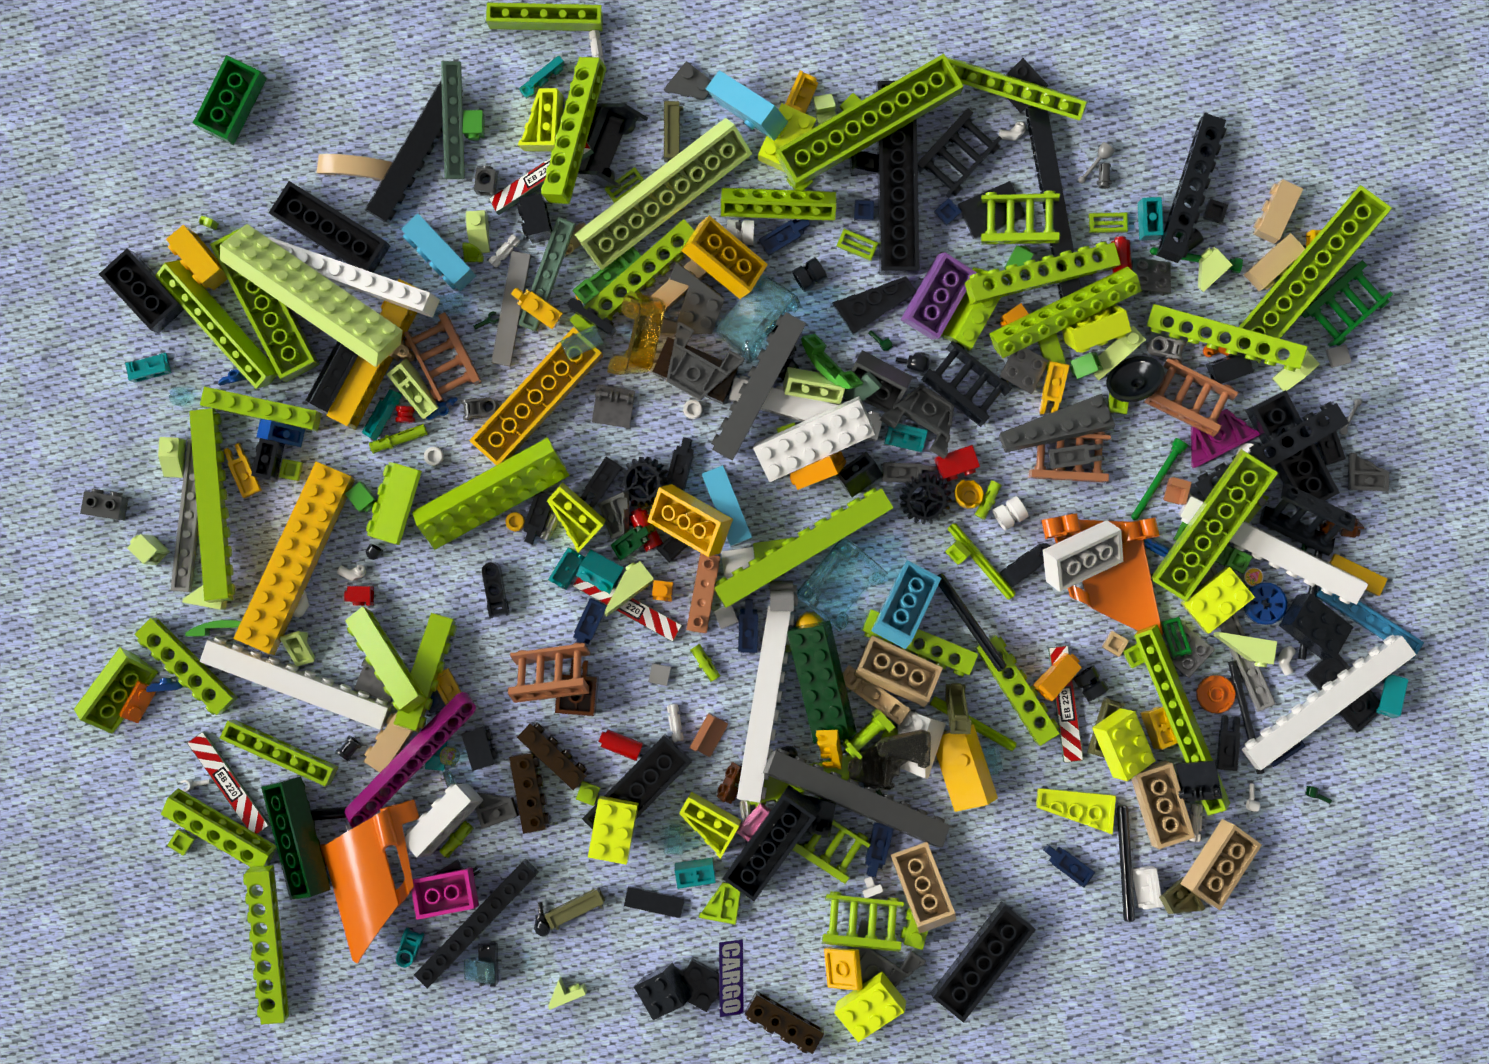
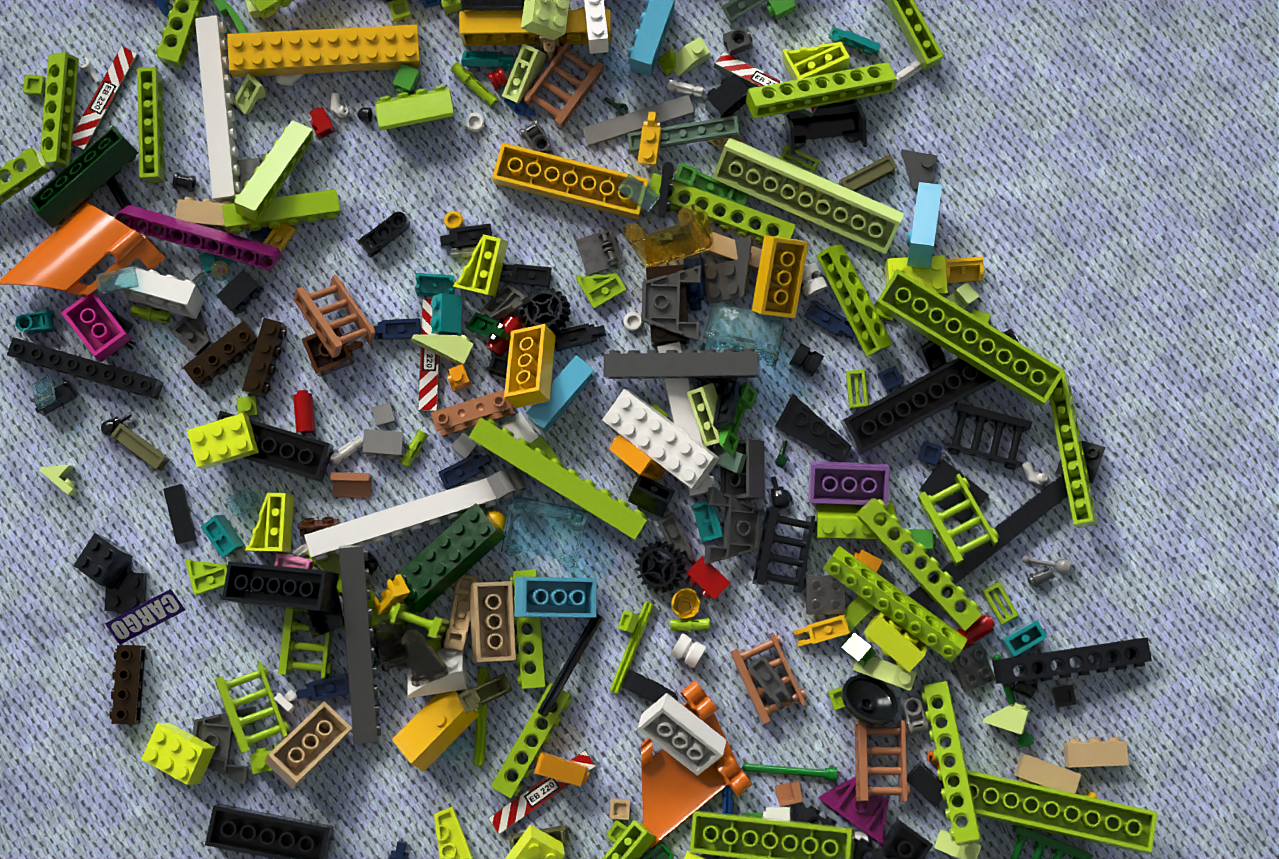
camera: 65 degrees right, 5 degrees down
lime brick [412,437,570,550] -> none
yellow tile [824,947,863,991] -> none
dark grey wing [999,394,1115,453] -> none
black wheel [1073,665,1109,702] -> none
none -> clear light blue tile [95,267,139,294]
none -> light grey brick [362,429,403,460]
none -> lime wing [575,273,627,309]
none -> dark blue hinge [683,257,706,311]
none -> black hinge [713,381,741,429]

